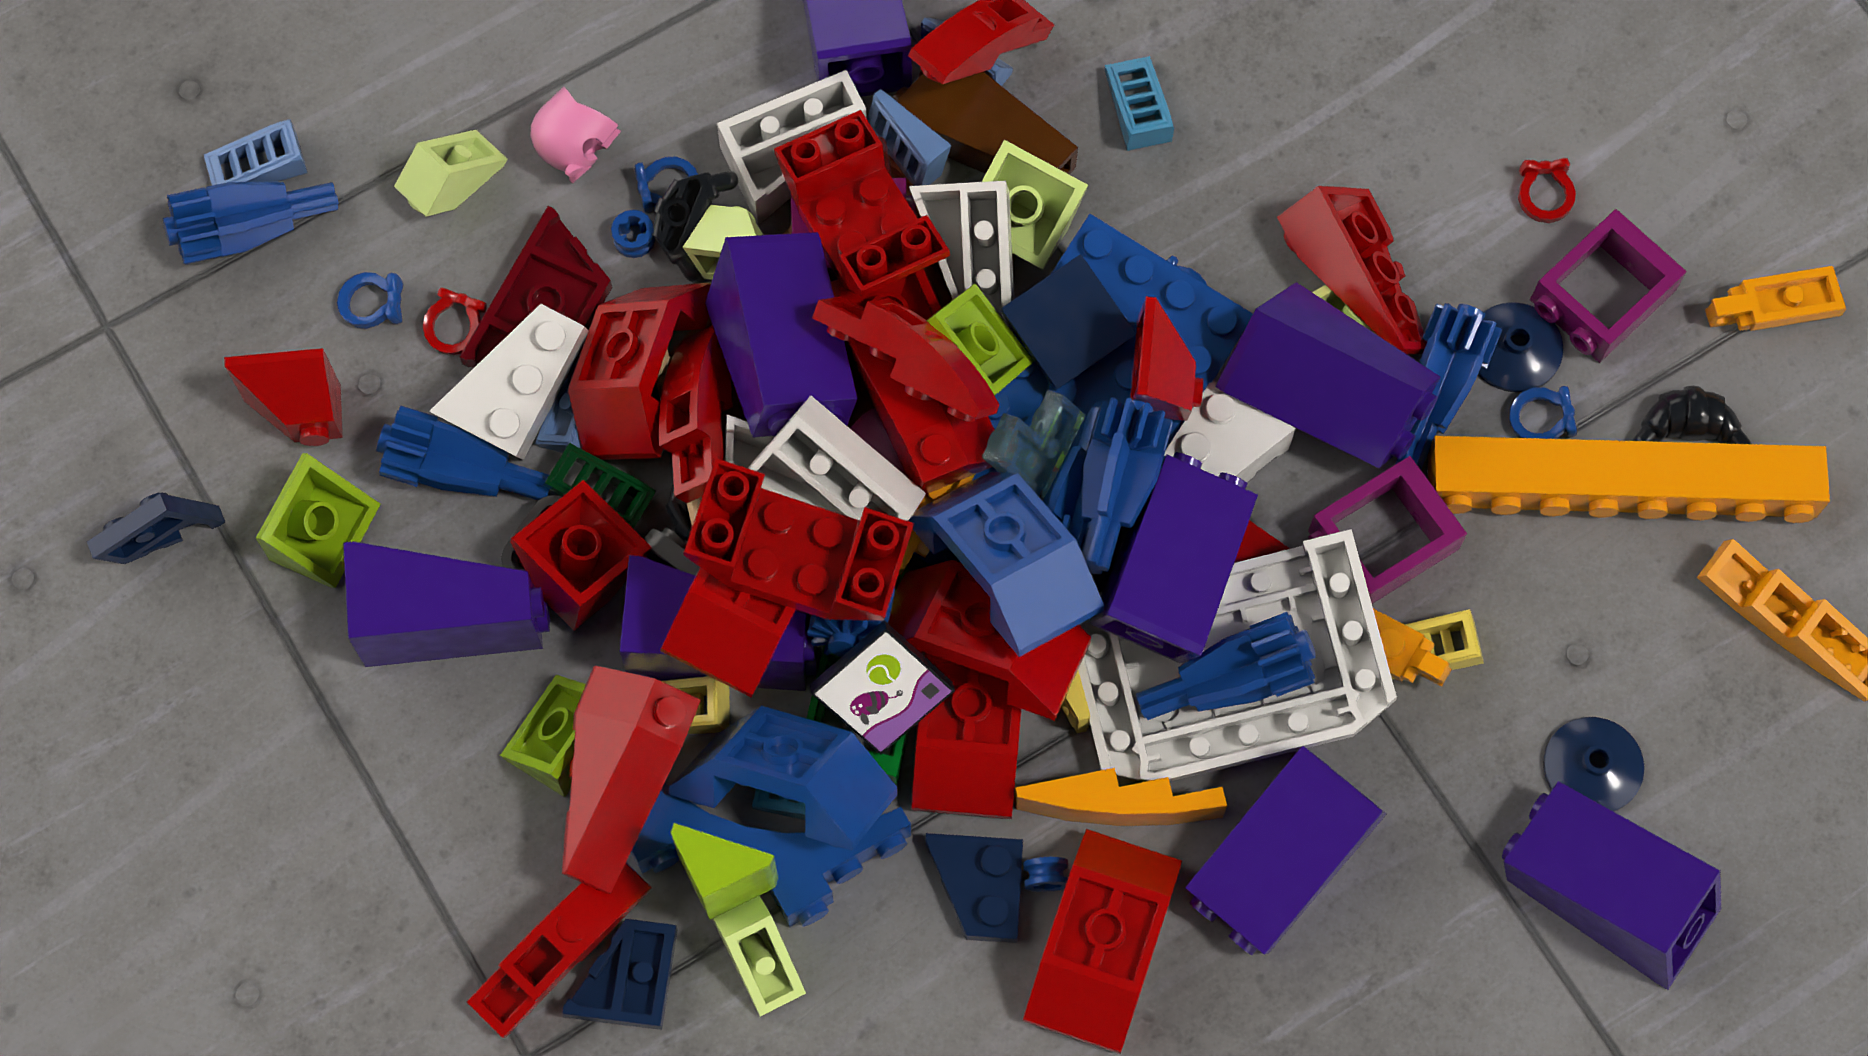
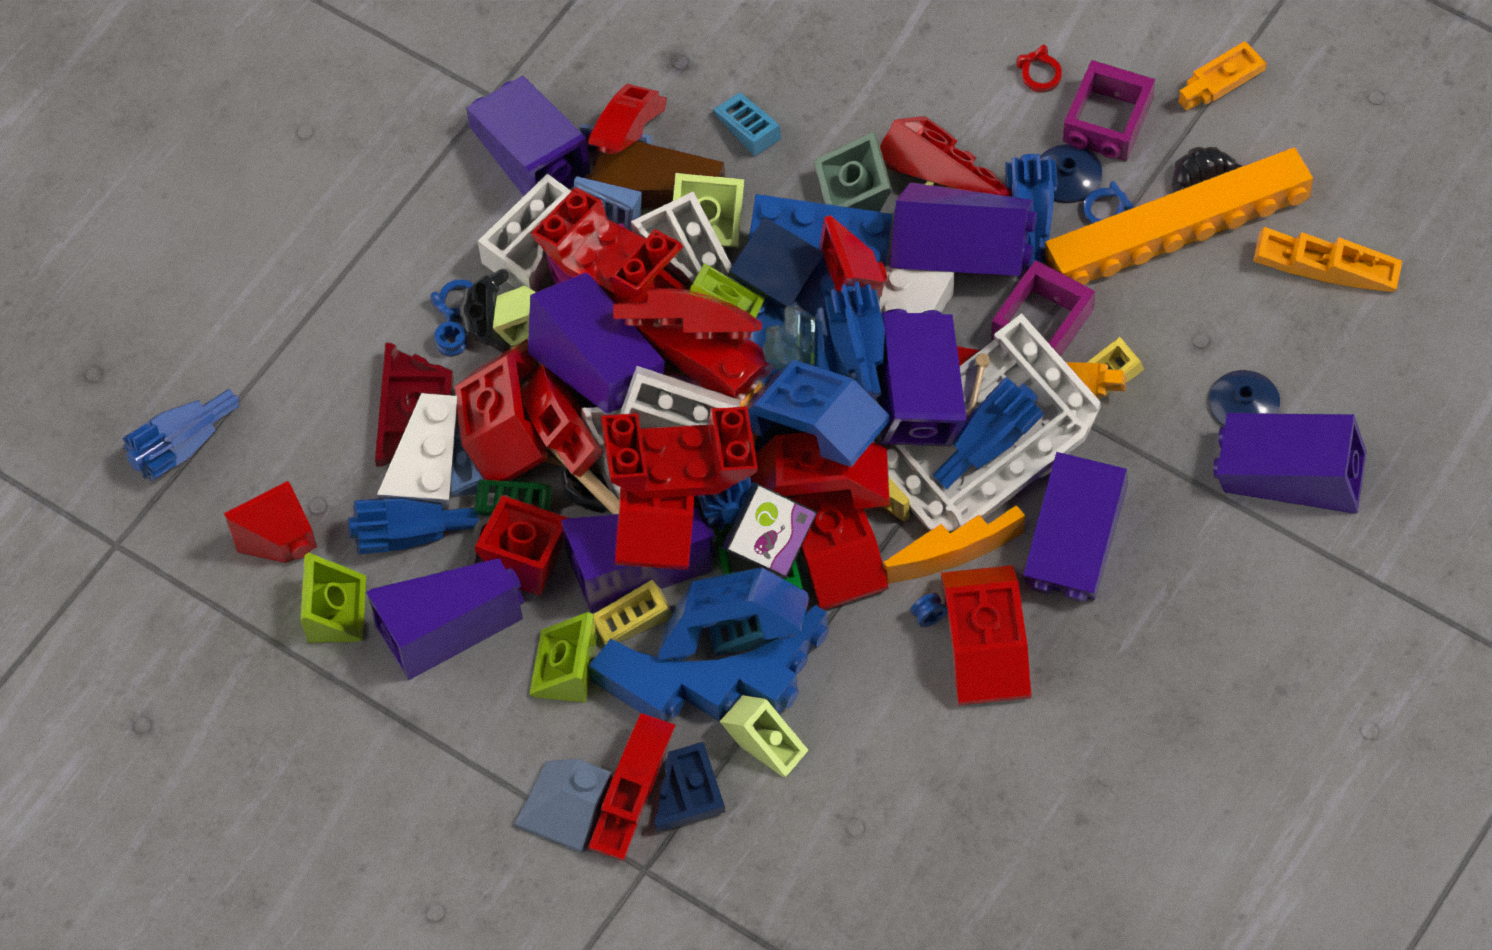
camera: 20 degrees left, 10 degrees down
dark blue wing [87,493,225,564] -> none
medium blue slope [204,119,308,185] -> none
blue piece [337,272,403,329] -> none
yellowish green slope [394,130,508,217] -> none
red piece [423,287,487,355] -> none
bright pink helmet [531,87,621,183] -> none
red wedge [562,666,701,894] -> none
lime slope [671,823,779,920] -> none
dark blue wing [926,833,1023,943] -> none
none -> sand blue slope [515,759,612,854]
none -> sand green slope [814,132,892,212]
none -> tan hinge [965,353,990,422]

